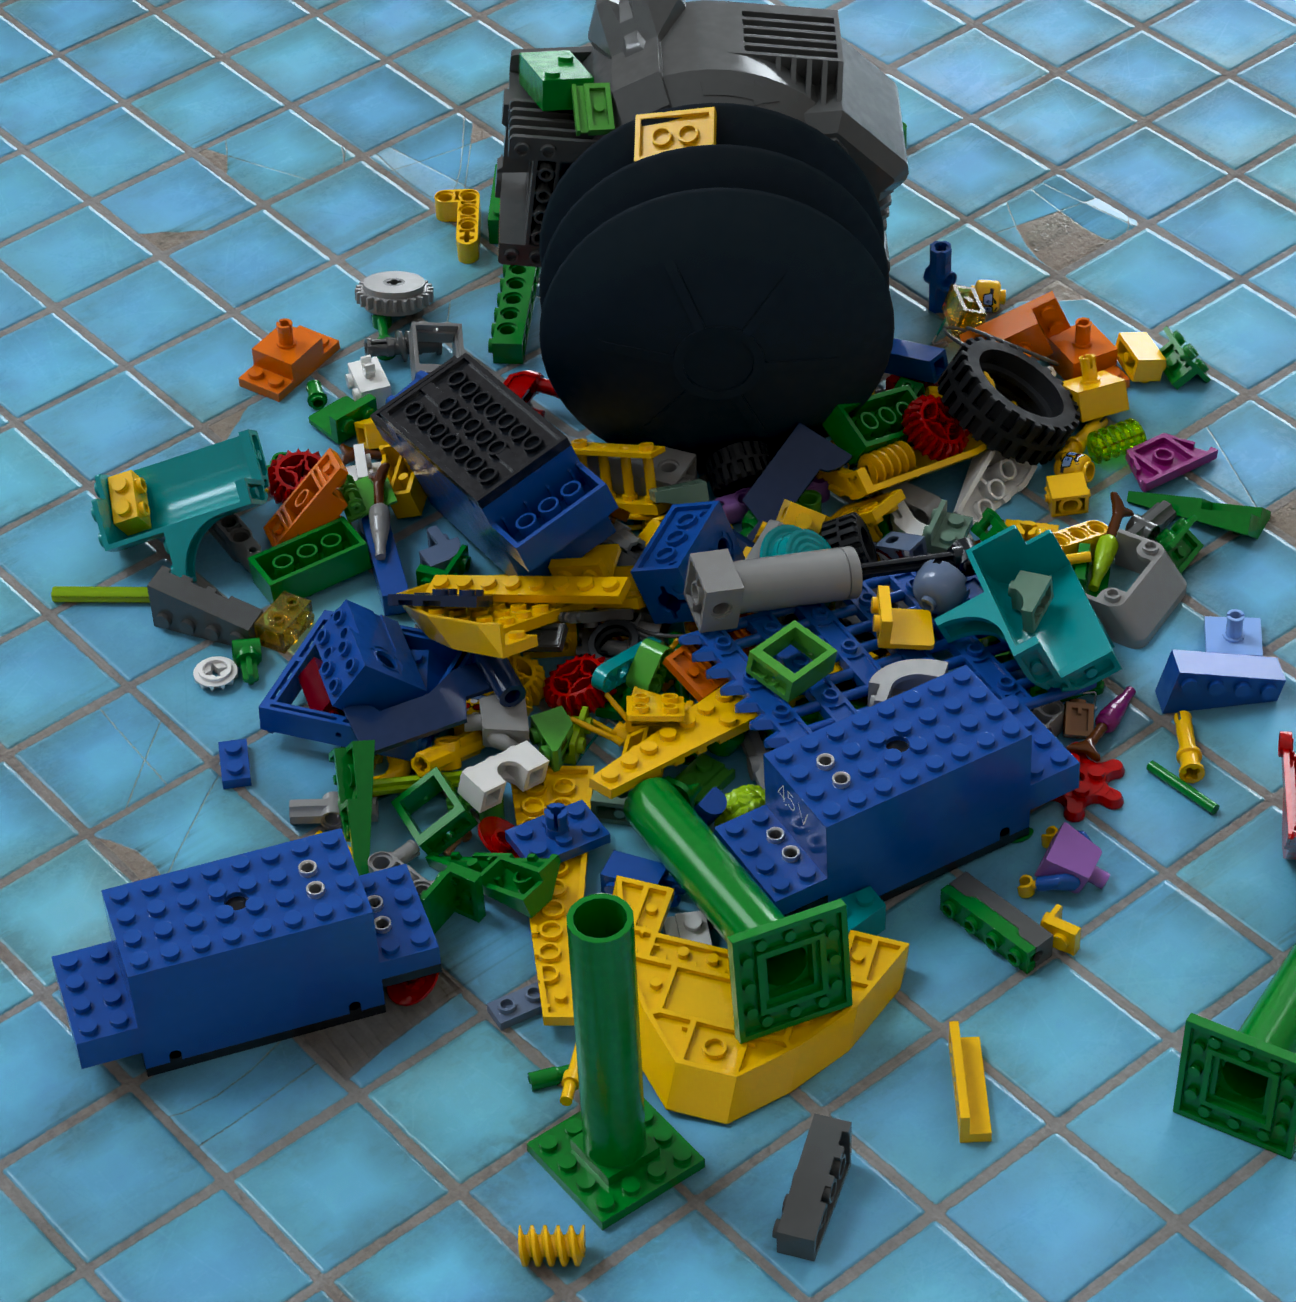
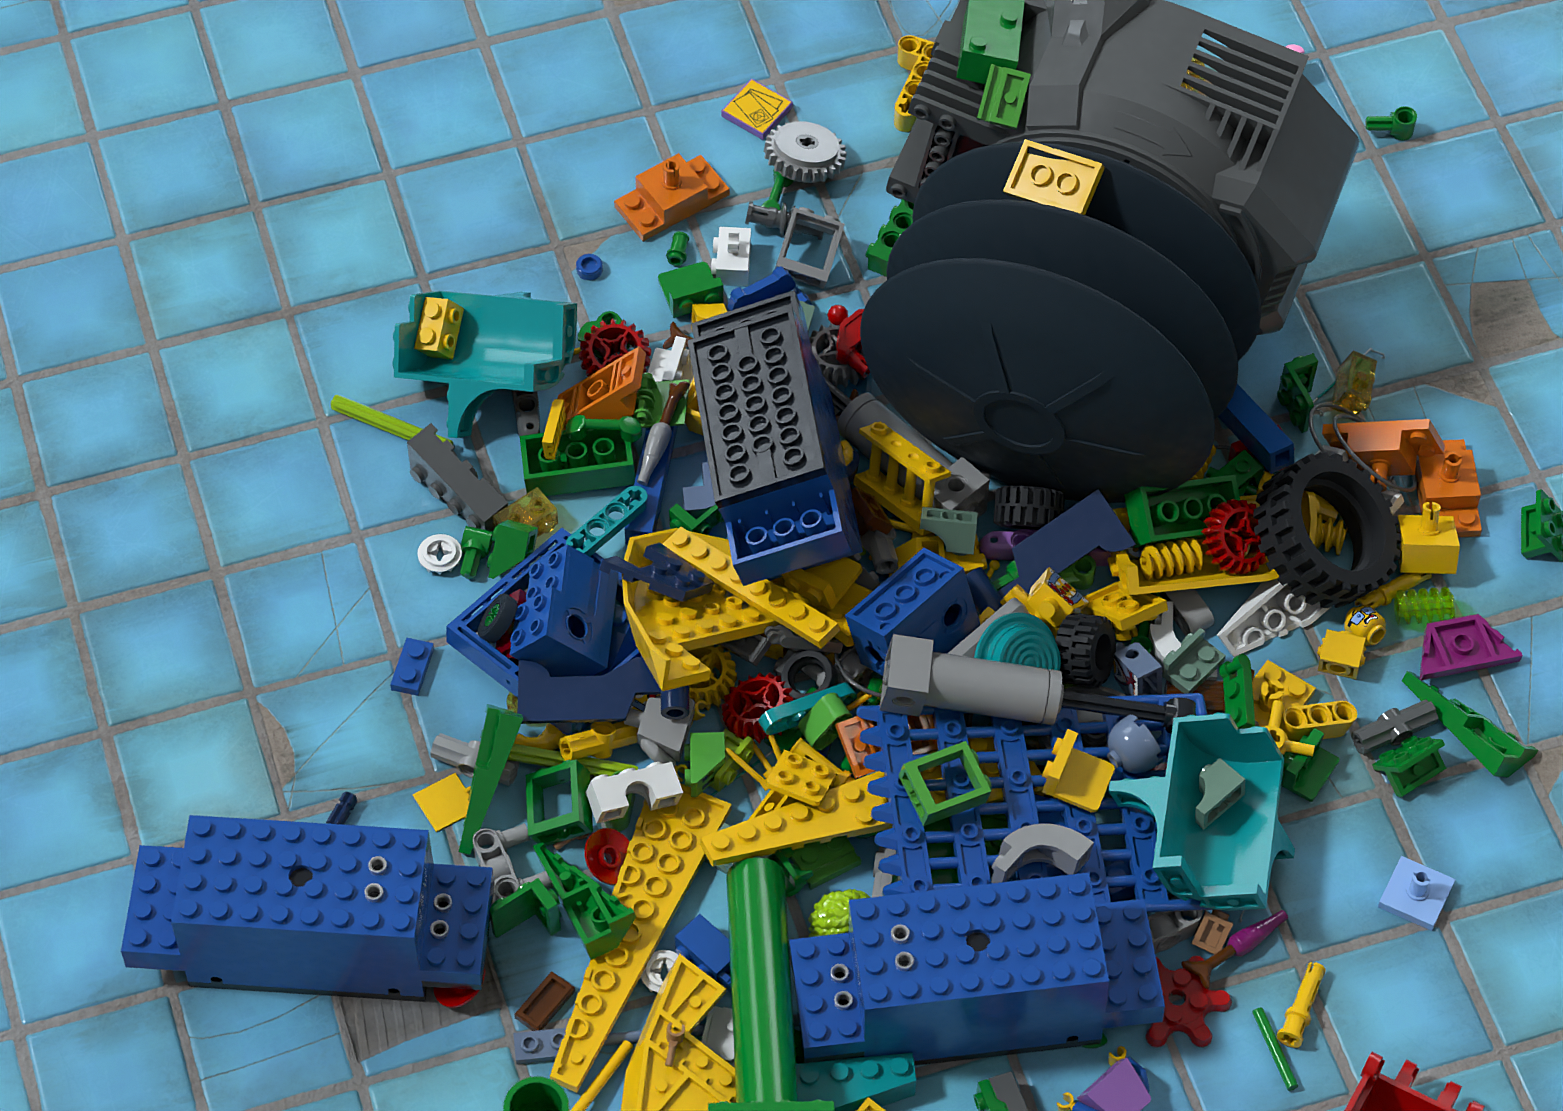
camera: 20 degrees right, 15 degrees up
blue plate [505,800,611,863] -> none
blue brick [694,787,727,826] -> none
blue piece [923,241,957,314] -> none
yellow head [970,279,1006,312] -> none
light grey windscreen [1085,529,1187,649] -> none
lime piece [1088,492,1134,592] -> none
yellow brick [1115,332,1166,383] -> none
blue wedge [1155,649,1286,714] -> none
none -> black bush [478,593,518,643]
none -> green slope [487,520,538,579]
none -> reddish brown tile [514,971,575,1031]
none -> yellow tile [542,399,566,460]
none -> green bar [565,415,642,442]
none -> teal beam [566,486,648,557]
none -> blue tile [576,254,603,280]
none -> medium nougat hand [665,1022,685,1067]
none -> yellow tile [721,78,793,140]
none -> green bracket [1277,353,1318,433]

